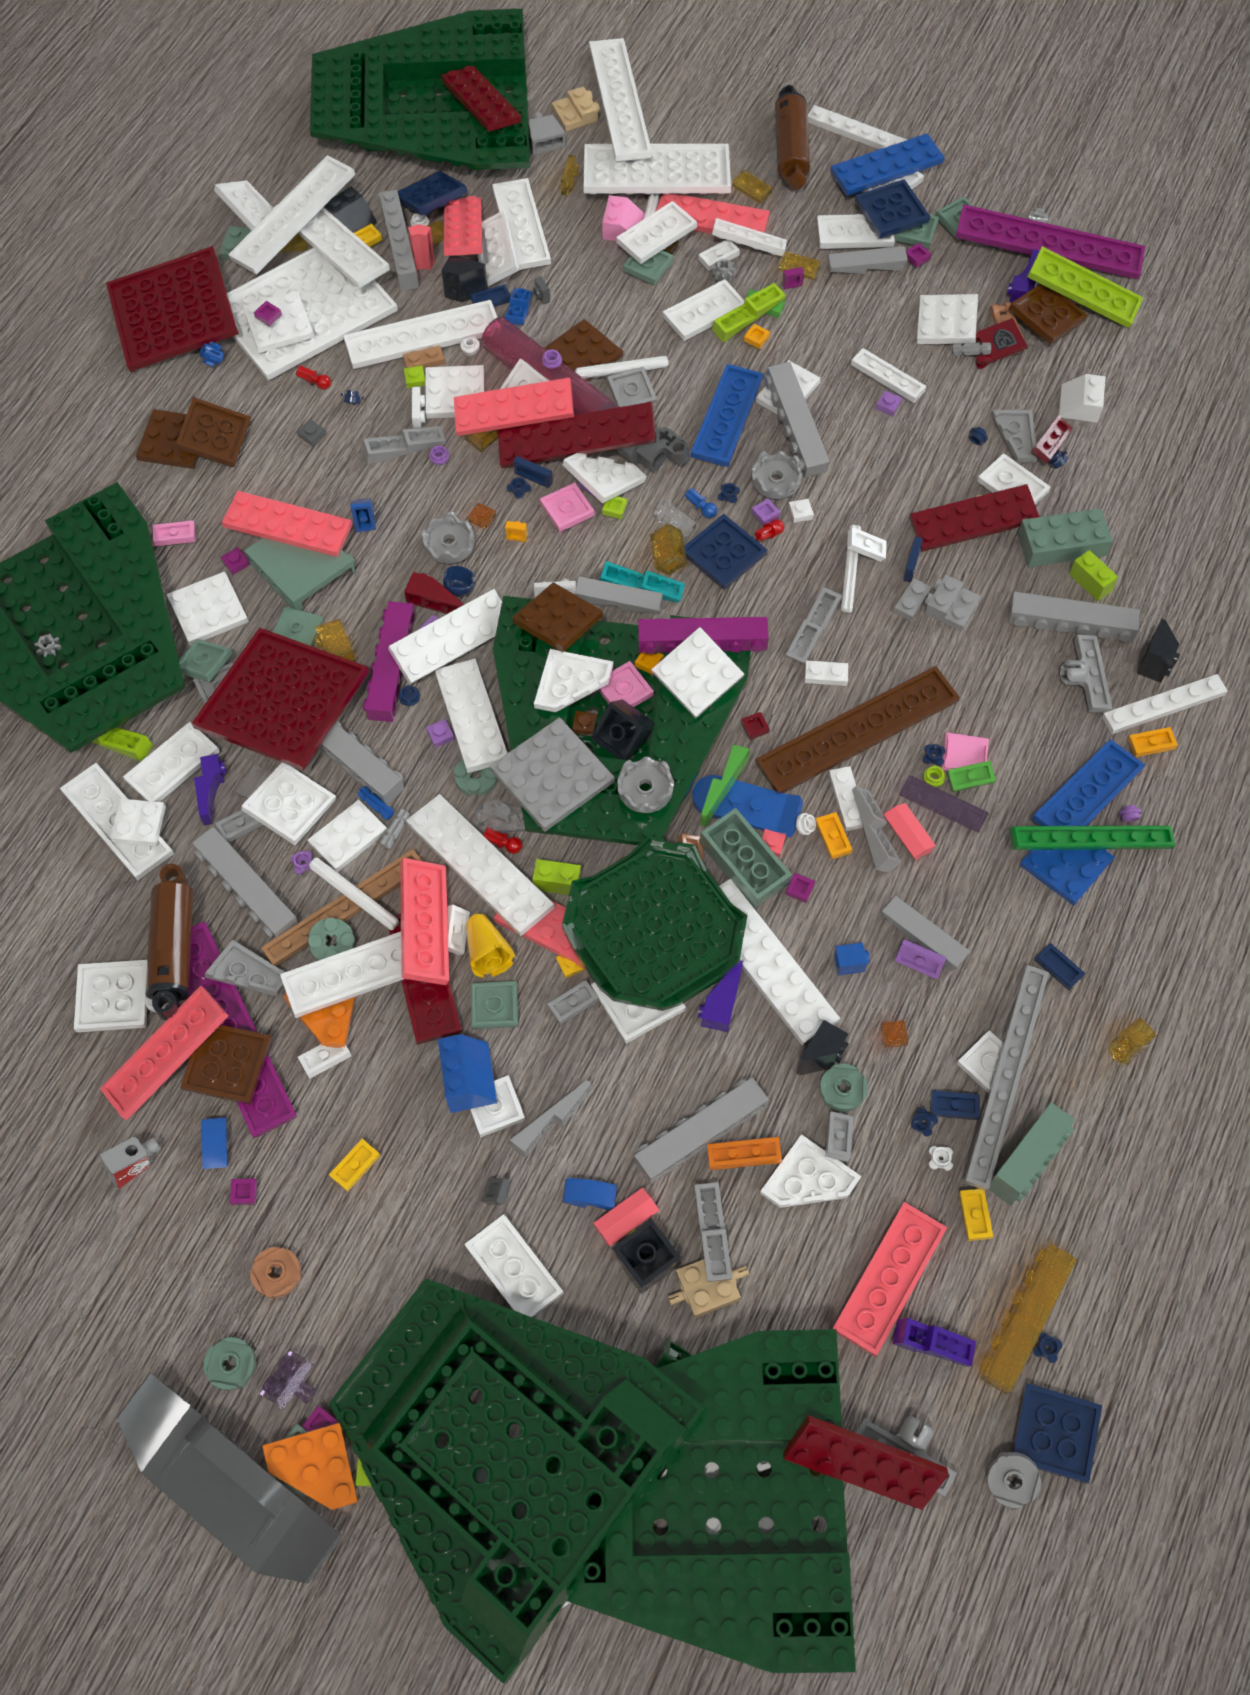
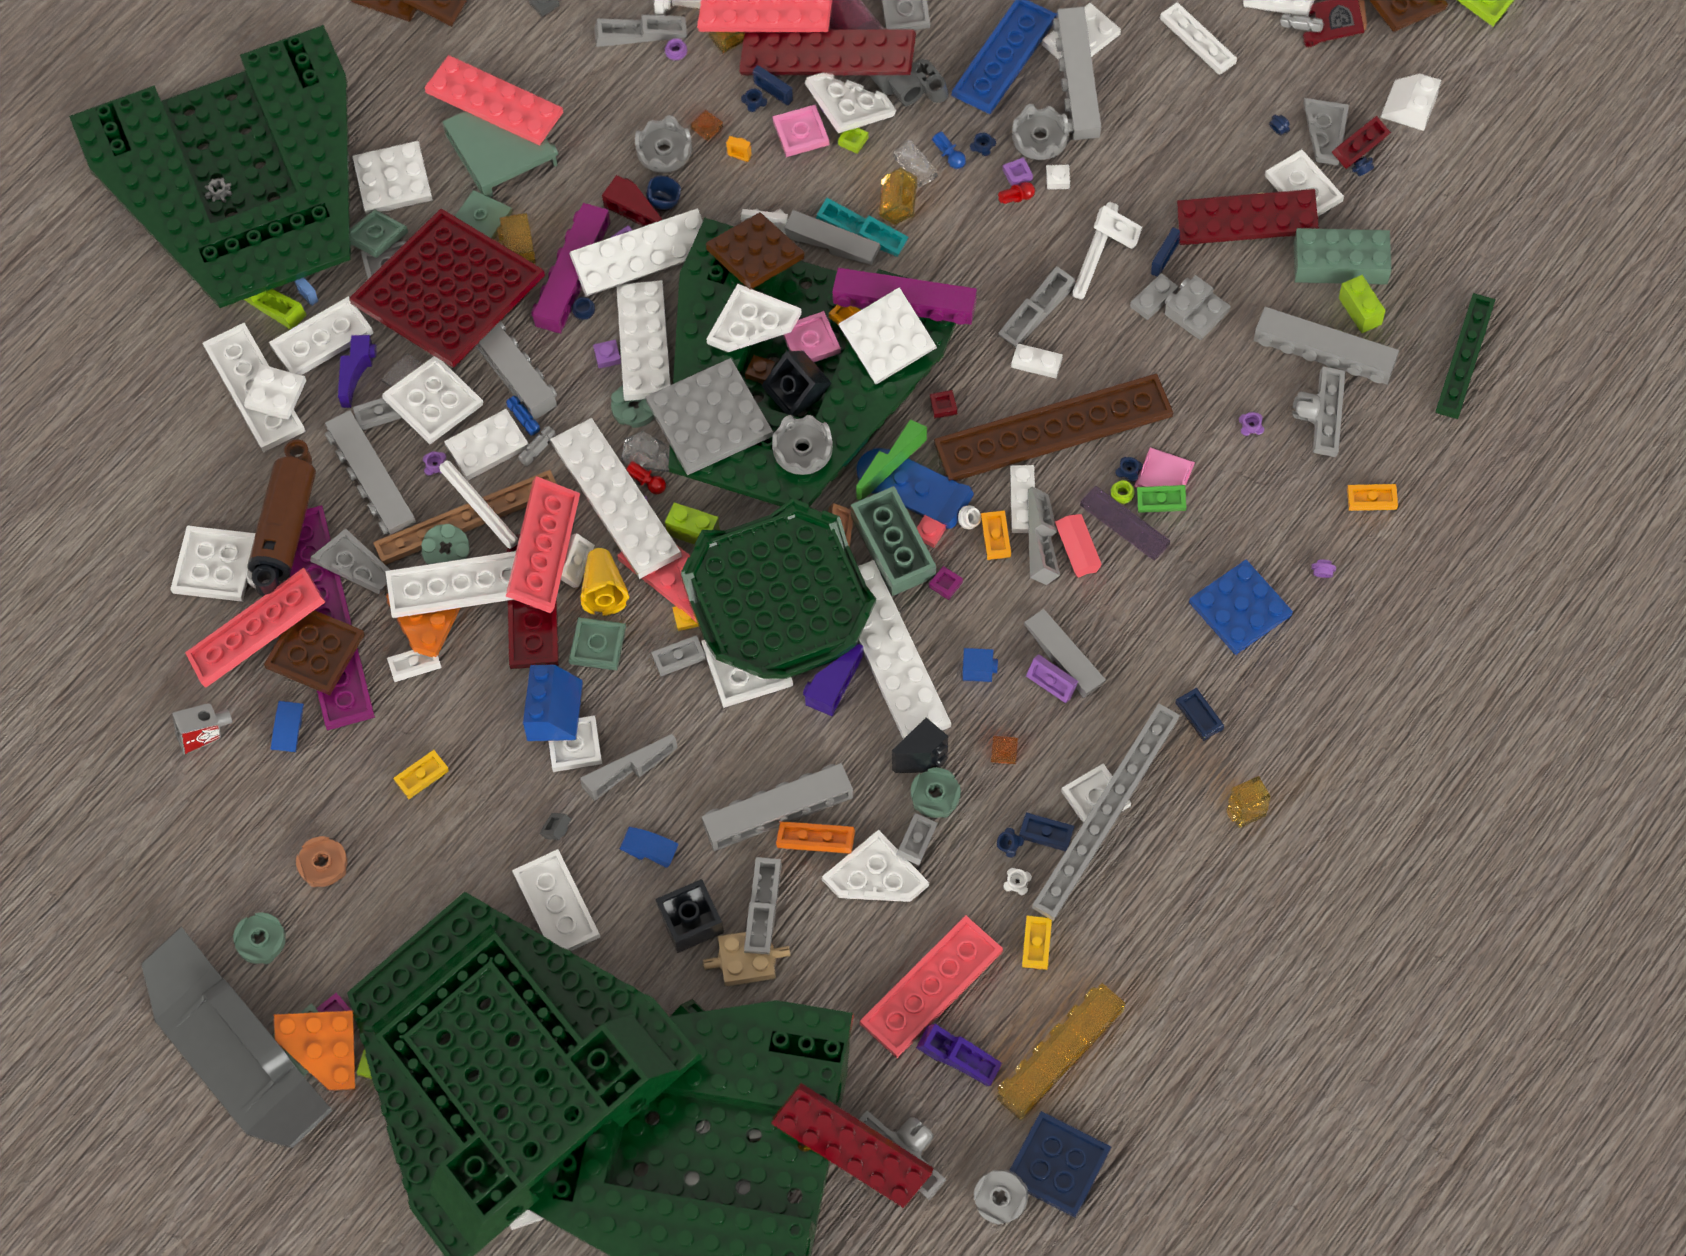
camera: 15 degrees right, 0 degrees up
bright pink plate [153,520,196,546] -> none
magenta plate [220,547,250,575] -> none
magenta plate [230,1178,257,1206] -> none
clear purple plate [260,1350,316,1409] -> none
blue slope [350,498,376,533] -> none
coral piece [593,1188,660,1246] -> none
dark blue plate [681,514,767,590] -> none
medium lavender plate [876,391,902,416] -> none
sand green brick [989,1102,1075,1206] -> none
green tile [1009,826,1176,850] -> none
blue plate [1032,739,1145,826] -> none
dark blue plate [1033,1333,1063,1363] -> none
white plate [1102,674,1228,734] -> none
black slope [1137,619,1180,683] -> none
none -> medium blue tile [295,277,318,306]
none -> medium lavender plate [1239,412,1264,436]
none -> dark green plate [1435,293,1496,419]

